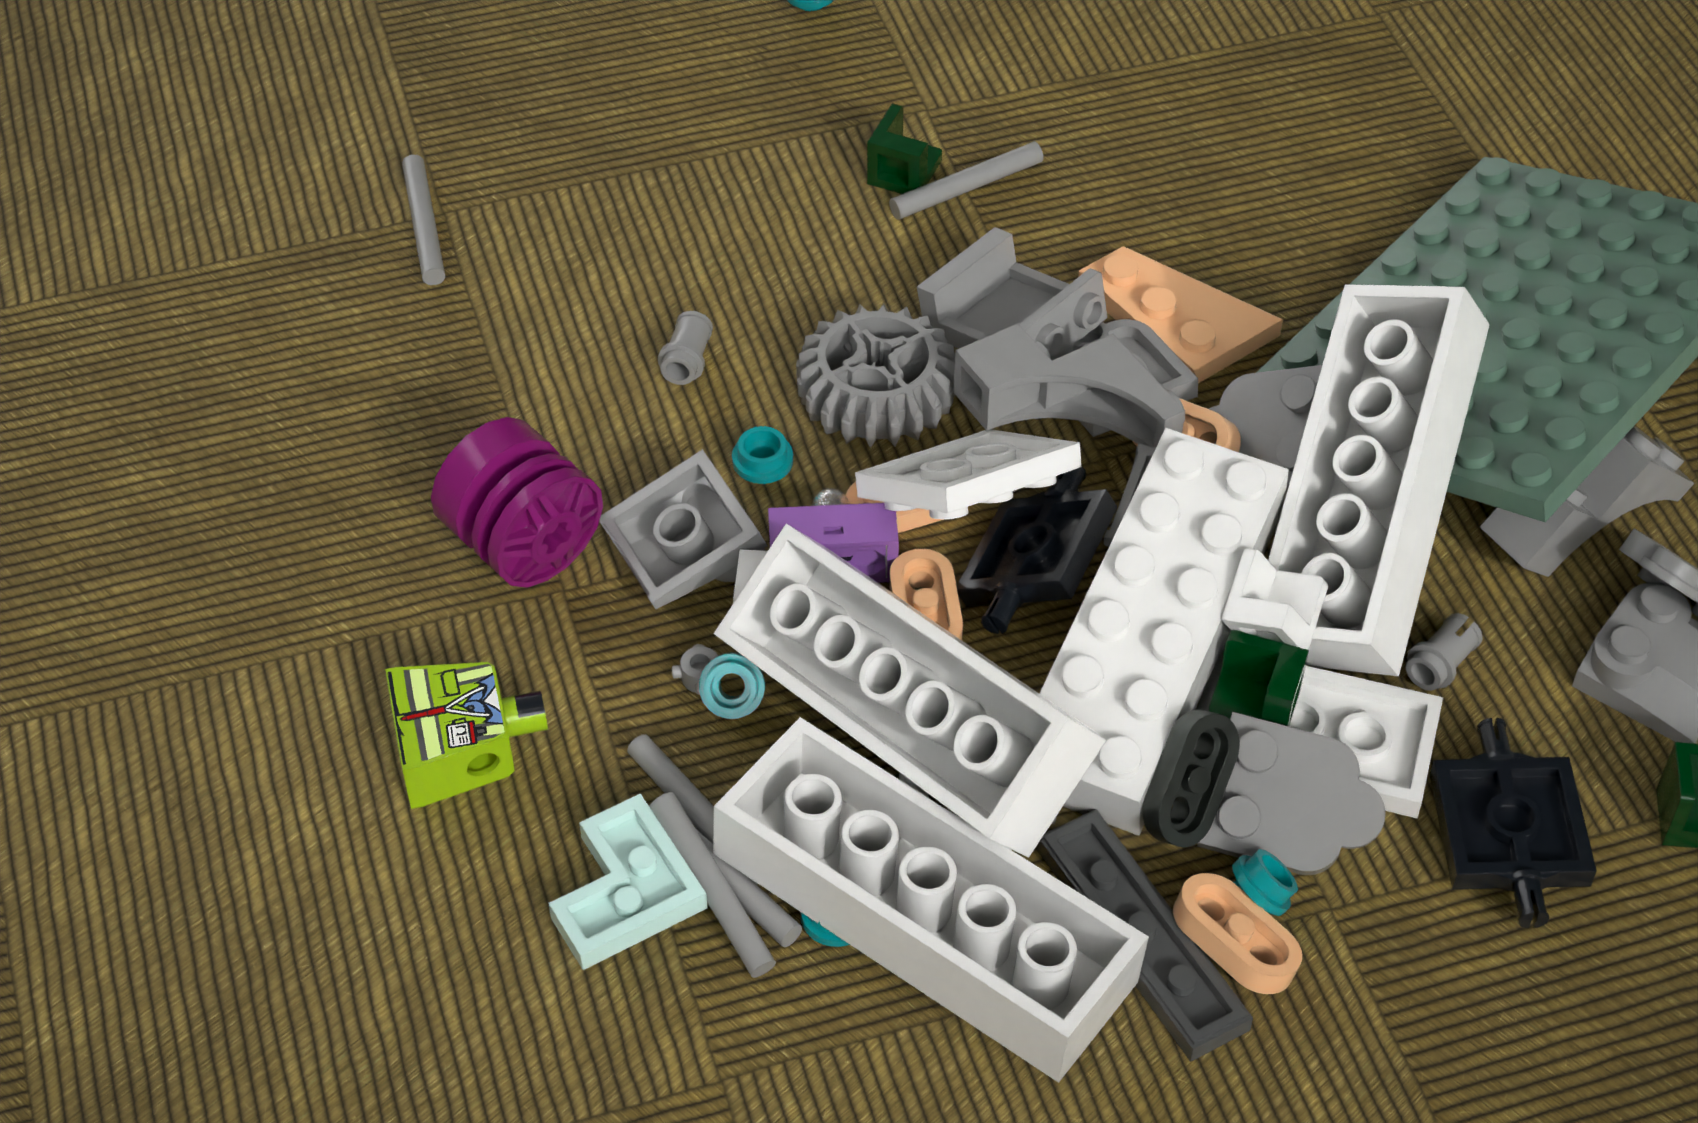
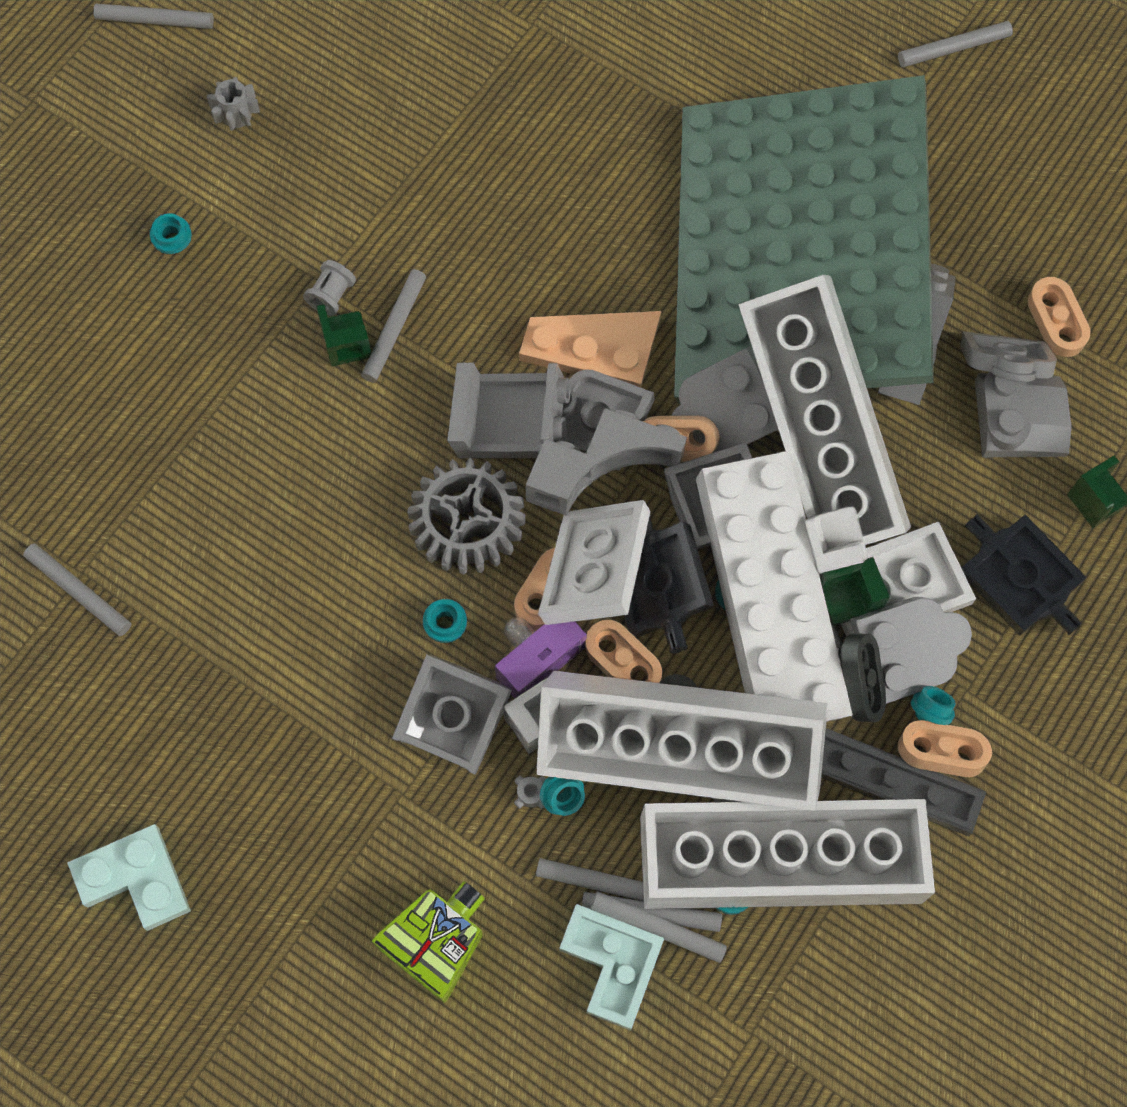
camera: 40 degrees left, 20 degrees up
magenta wheel [431,417,603,588] -> none
light grey pin [658,311,713,385] -> none
light grey pin [1406,613,1483,691] -> none
none -> light aqua plate [67,824,191,931]
none -> light grey bush [303,260,356,316]

